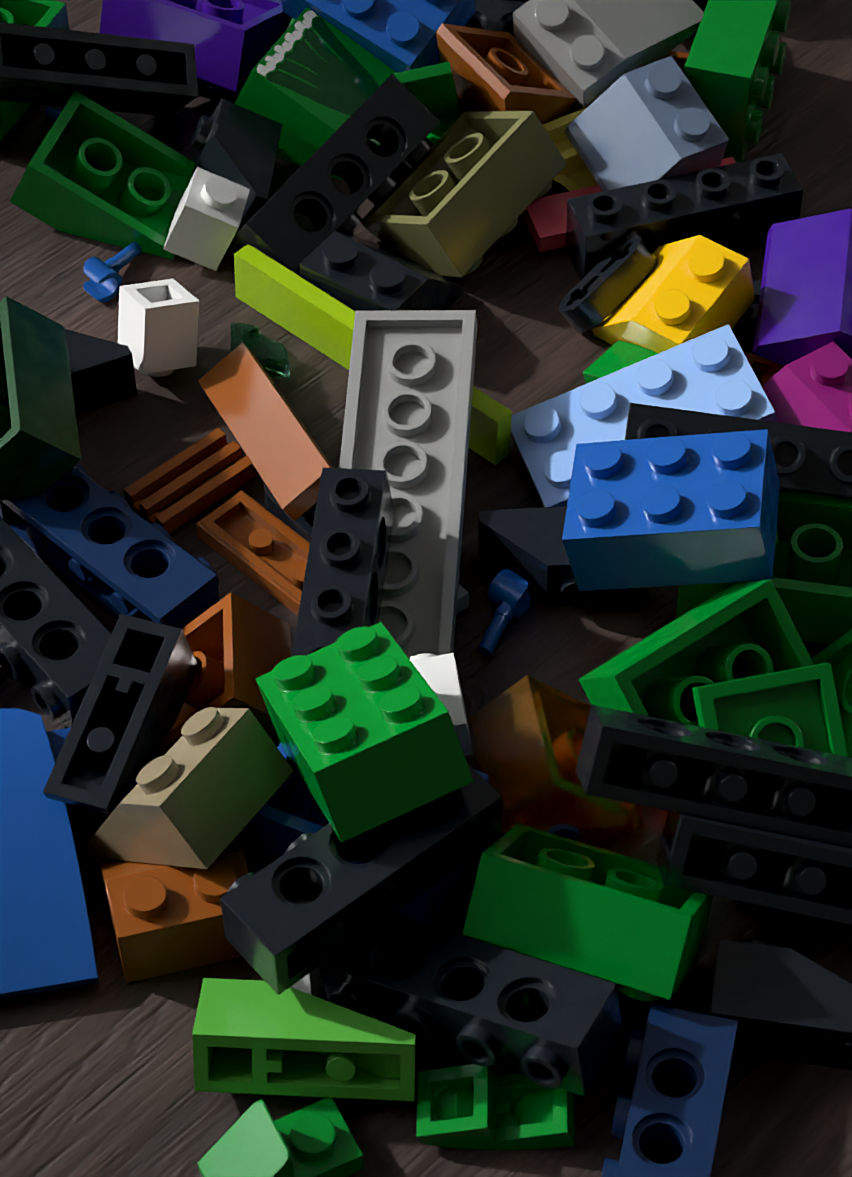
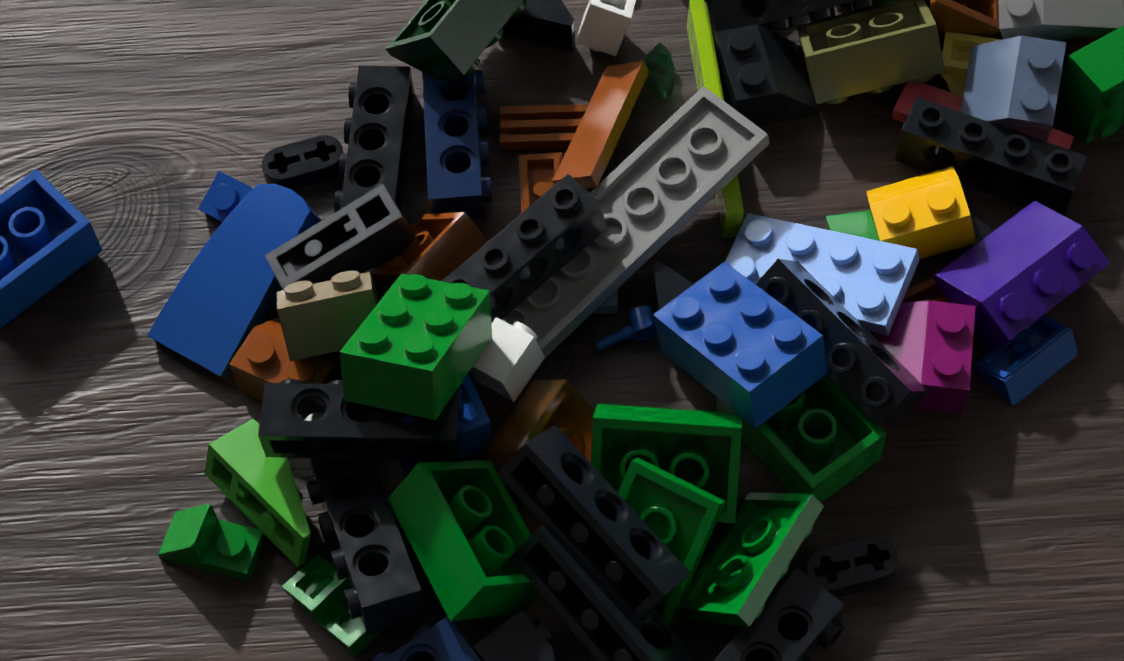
camera: 45 degrees right, 10 degrees up
beam [558,236,658,333] -> none

